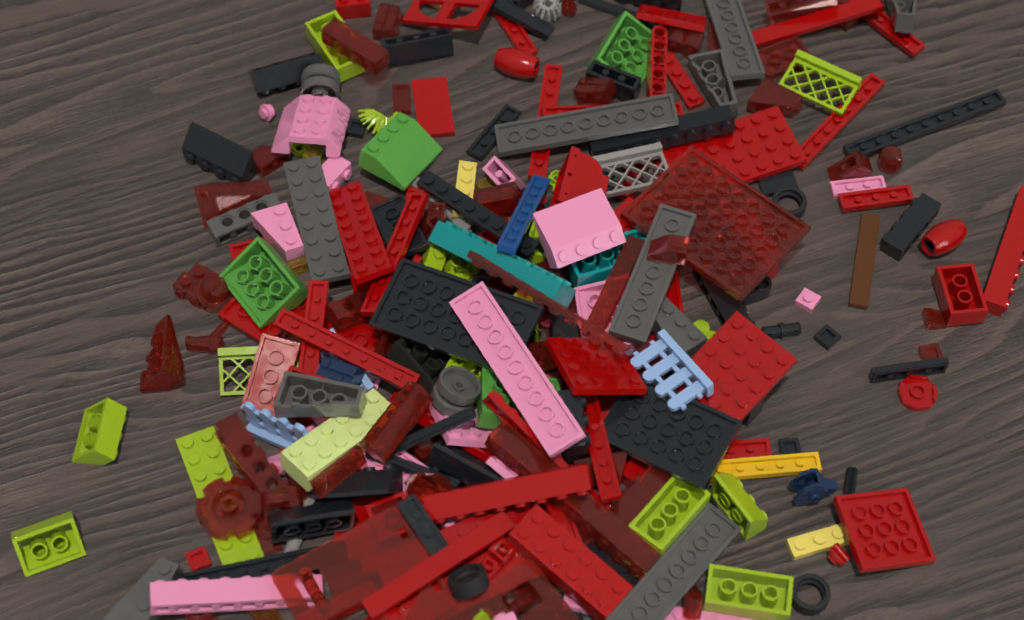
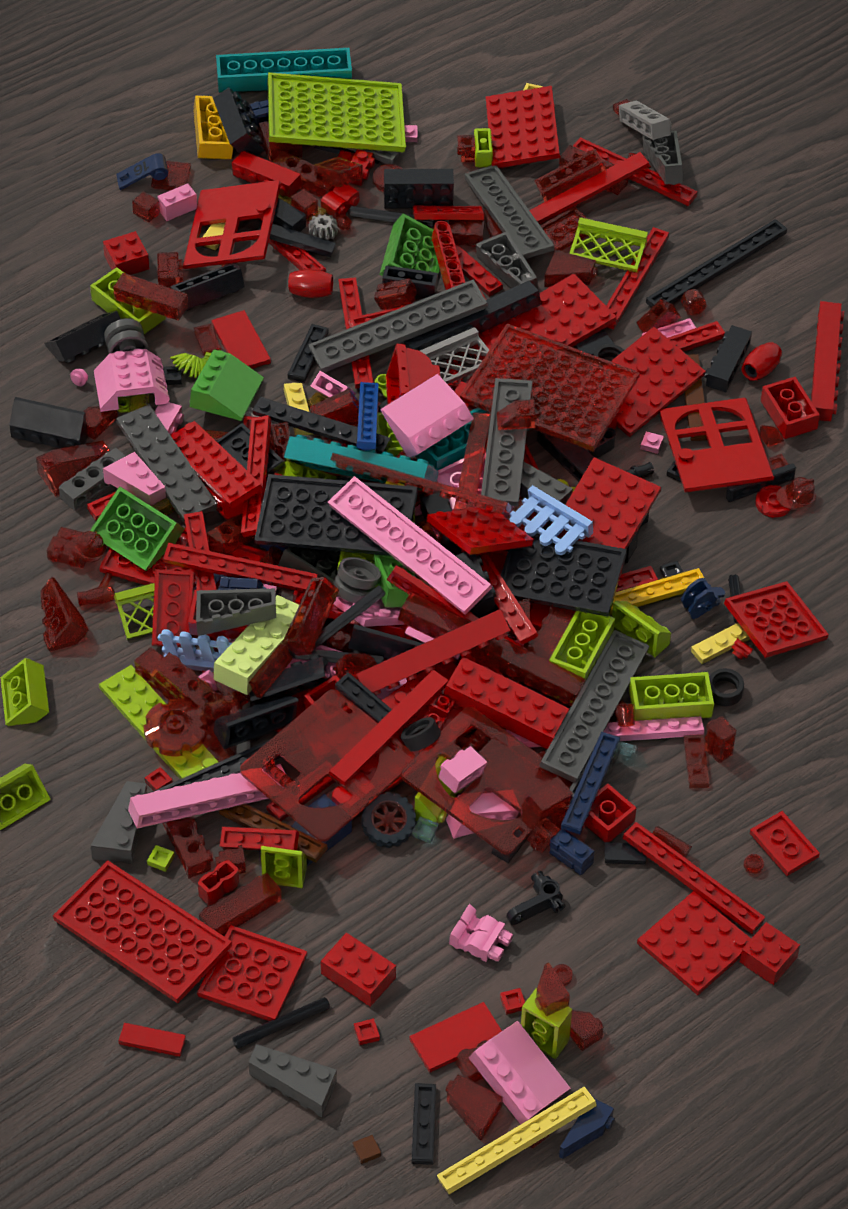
camera: 15 degrees left, 5 degrees down
none -> red plate [588,327,706,437]
none -> red door [659,398,774,492]
none -> clear red piece [776,477,816,509]

